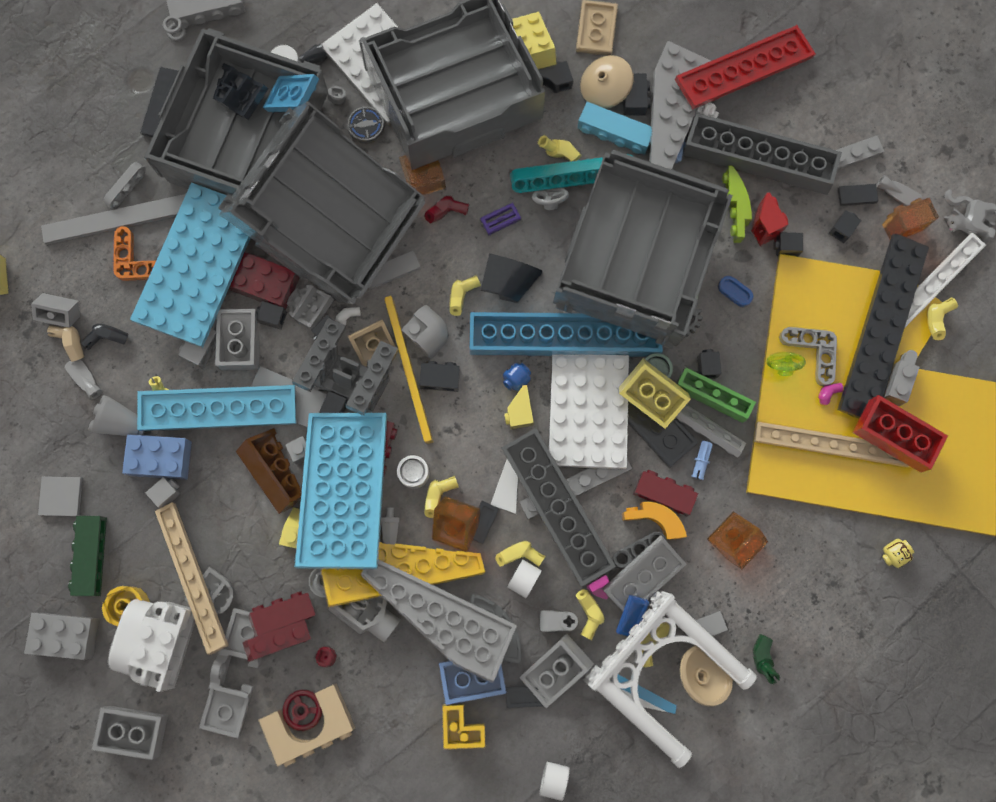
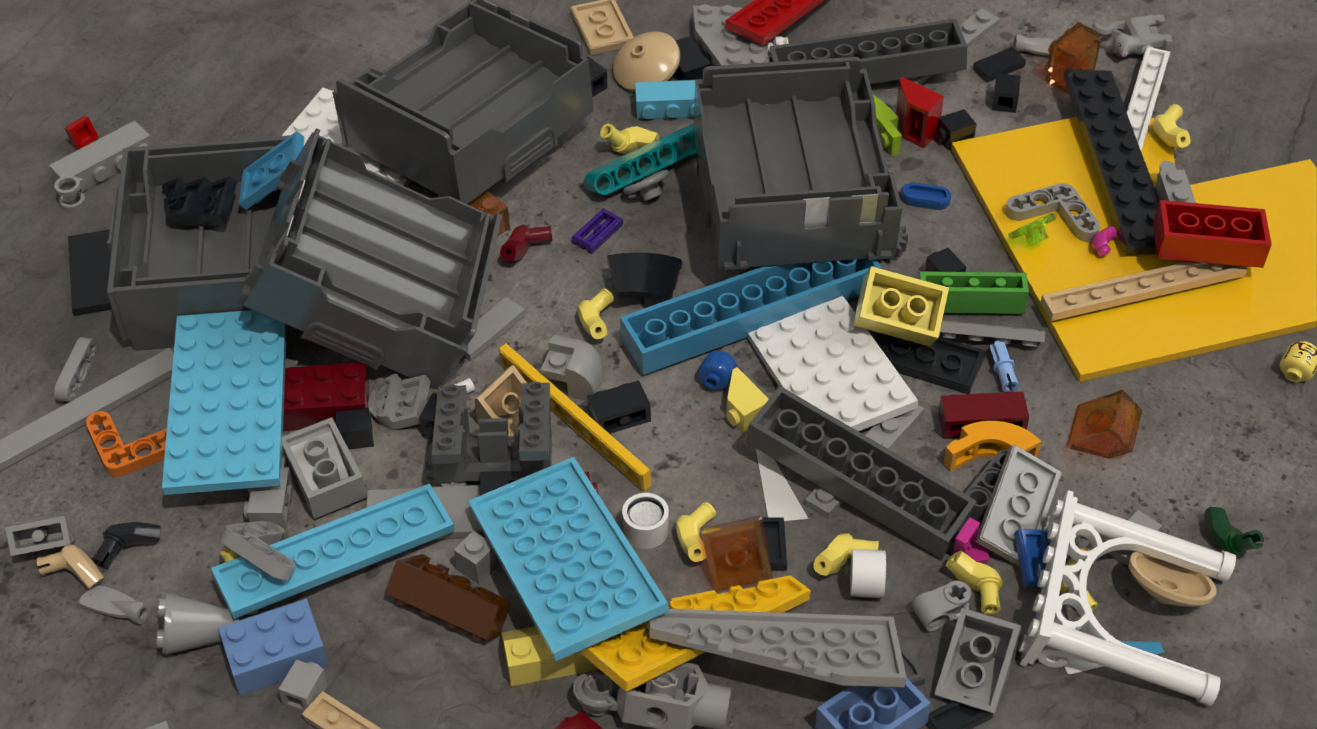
camera: 25 degrees left, 30 degrees down
none -> light grey beam [220,521,296,580]

